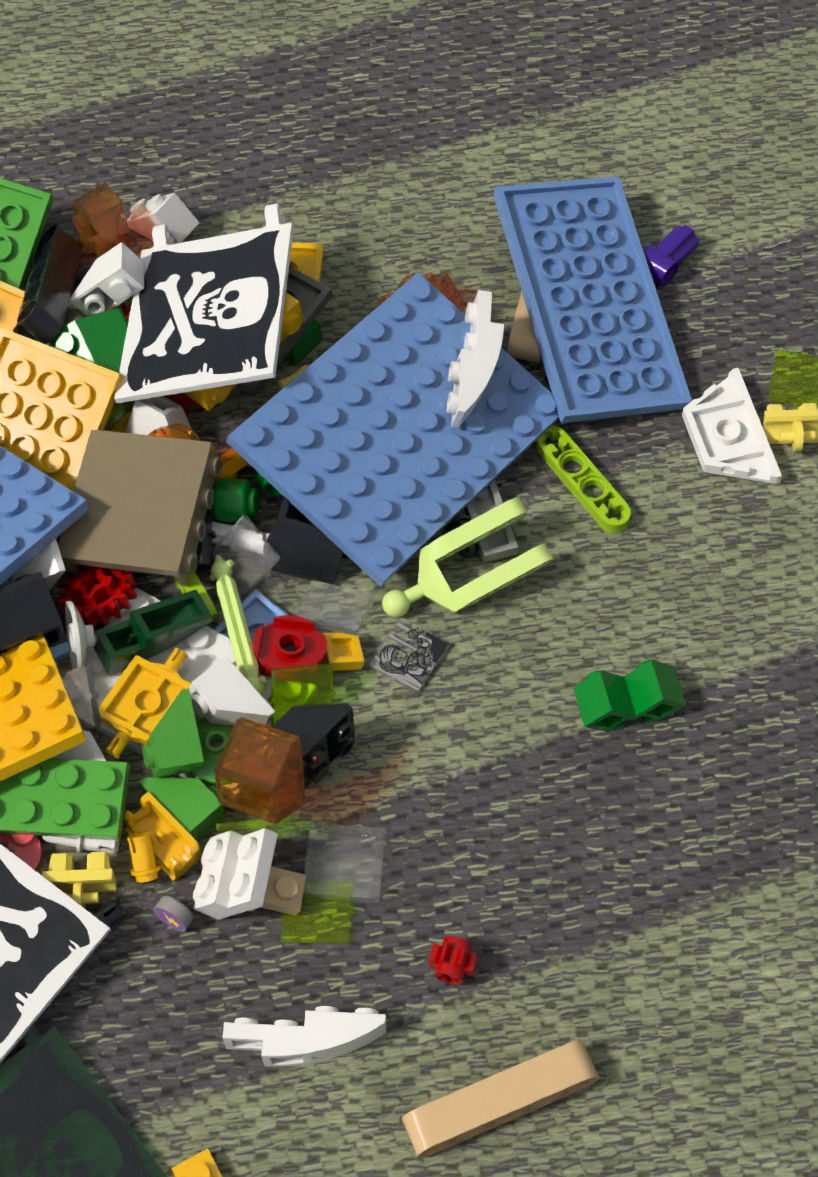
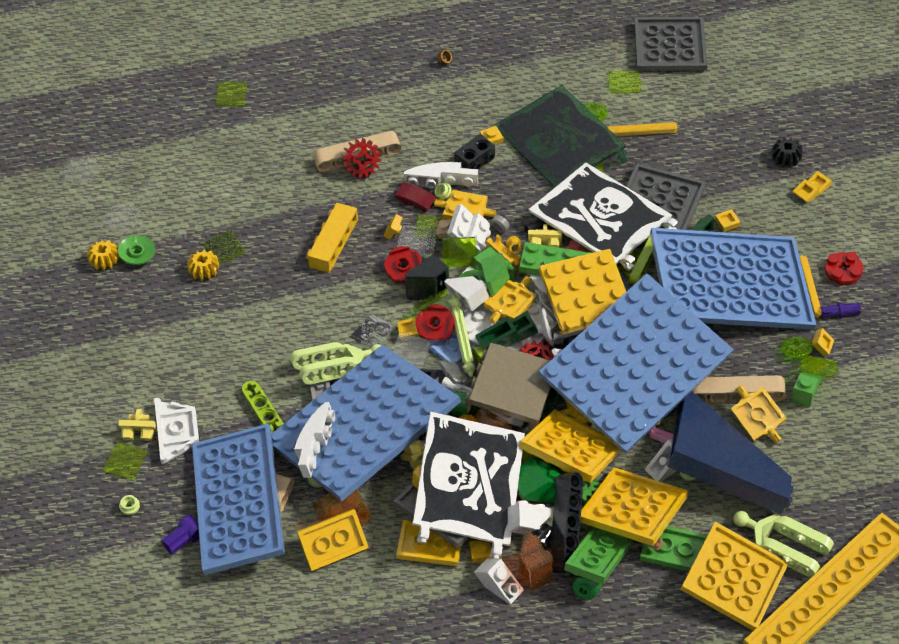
camera: 175 degrees left, 10 degrees down
clear orange slope [214,717,306,825] -> none
red gear [429,936,478,985] -> none
green brick [573,660,686,732] -> none
none -> yellowish green plate [119,495,140,515]
none -> yellow gear [187,249,219,281]
none -> clear neon green piece [204,230,246,264]
none -> yellow plate [296,509,369,571]
none -> yellow brick [306,203,358,273]
none -> red gear [342,138,381,178]
none -> yellow plate [383,214,402,240]
none -> red plate [384,246,422,283]
none -> dark red slope [394,182,437,212]
none -> yellow plate [434,190,497,220]
none -> yellowish green plate [435,182,451,201]
none -> black brick [454,134,495,171]

